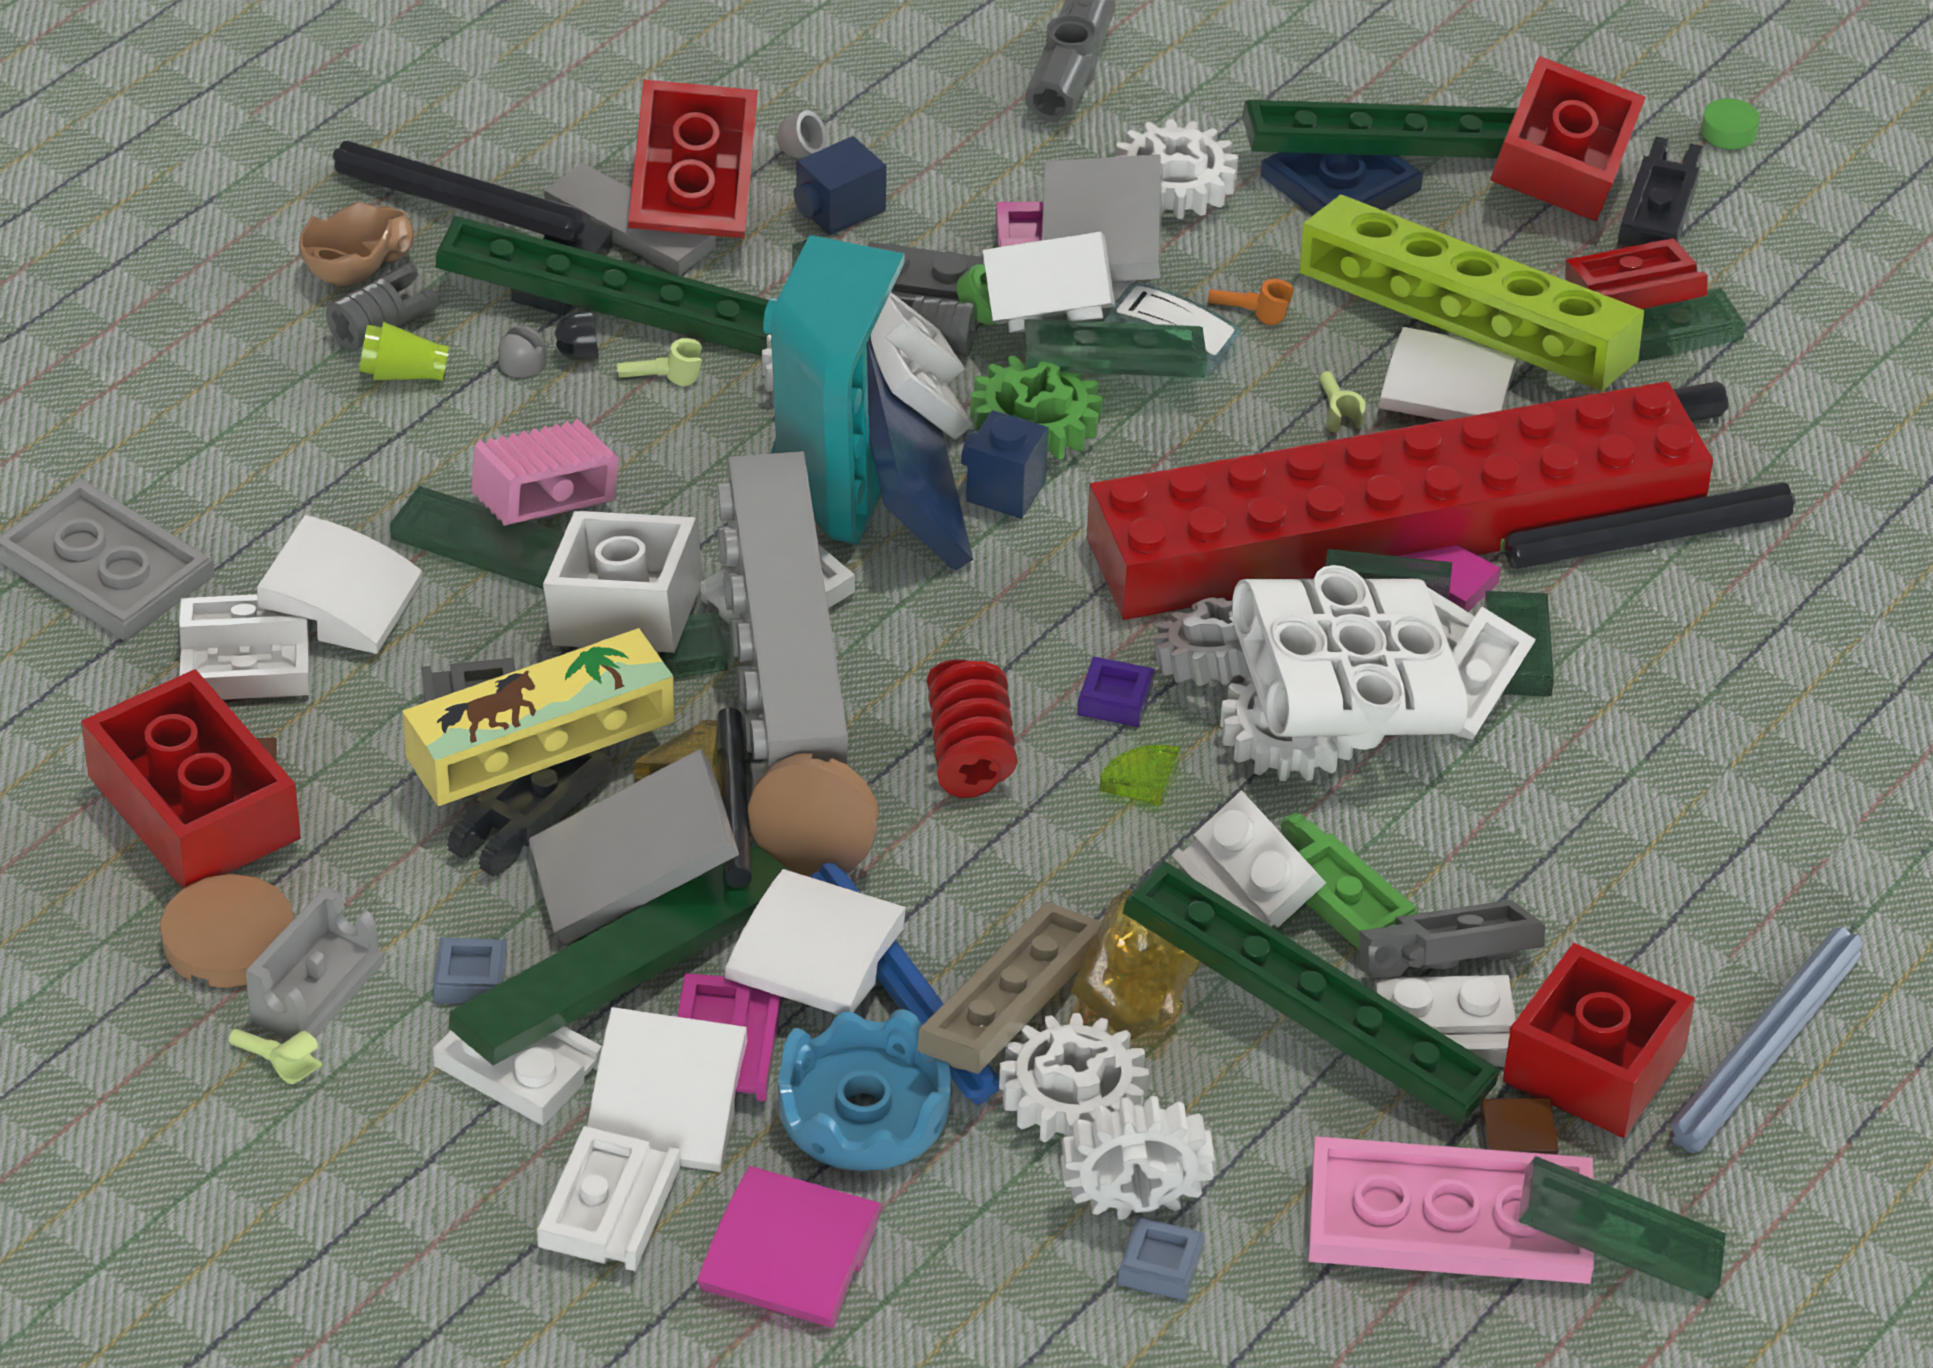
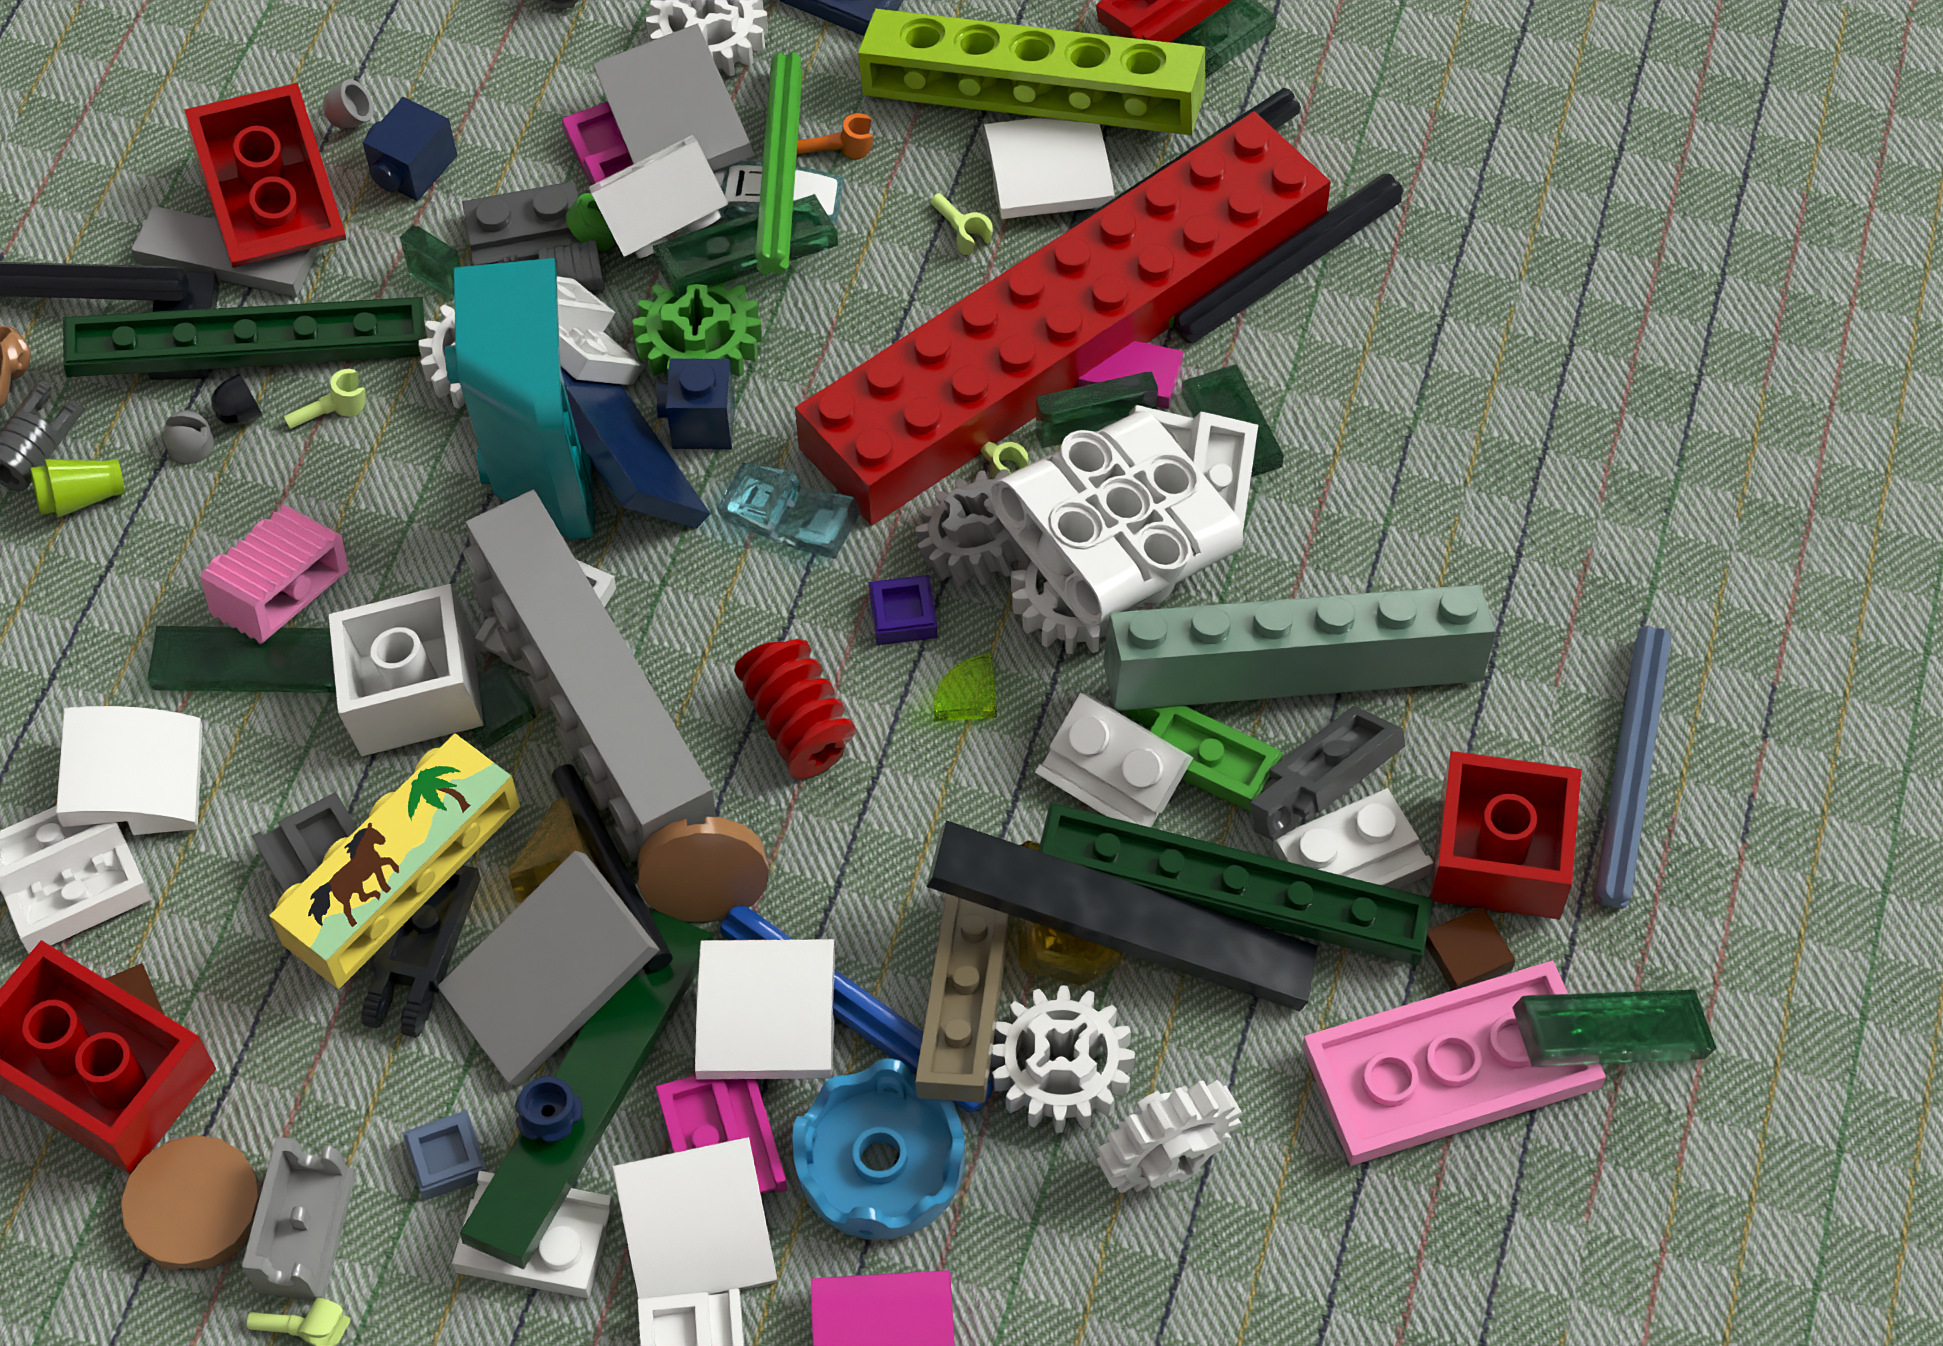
camera: 20 degrees left, 15 degrees up
sand blue tile [1118,1217,1205,1301] -> none
none -> dark blue plate [515,1076,583,1143]
none -> clear light blue slope [717,463,861,559]
none -> bright green axle [755,51,803,275]
none -> black tile [926,820,1318,1012]
none -> sand green brick [1103,585,1496,711]

